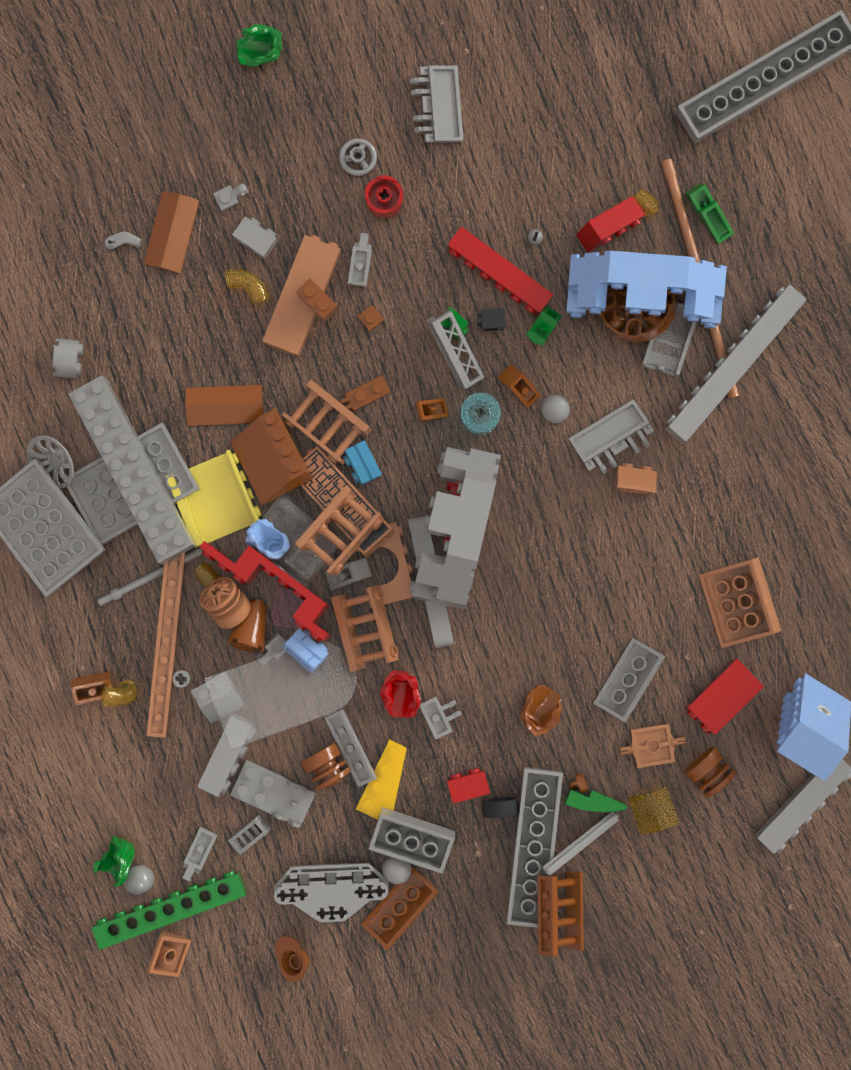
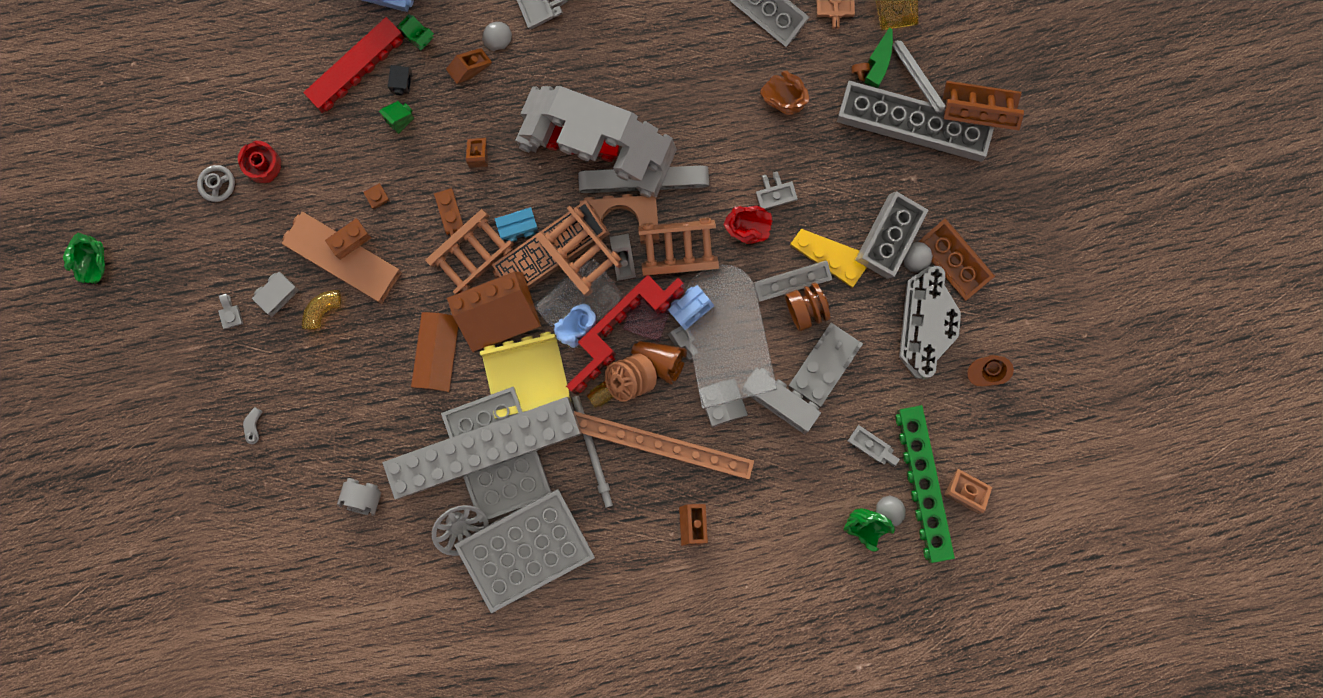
camera: 75 degrees left, 5 degrees down
clear yellow cylinder [100,680,137,707] -> none
dark orange slope [144,191,200,274] -> none
light grey bush [172,670,191,688] -> none
light grey slope [228,814,271,855] -> none
light grey hinge [348,233,372,288] -> none
light grey hinge [410,66,463,143] -> none
light grey fence [426,311,484,389] -> none
red brick [447,768,490,804] -> none
clear light blue wheel [460,392,501,436] -> none
black tyre [481,798,519,818] -> none
light grey hinge [528,229,543,246] -> none

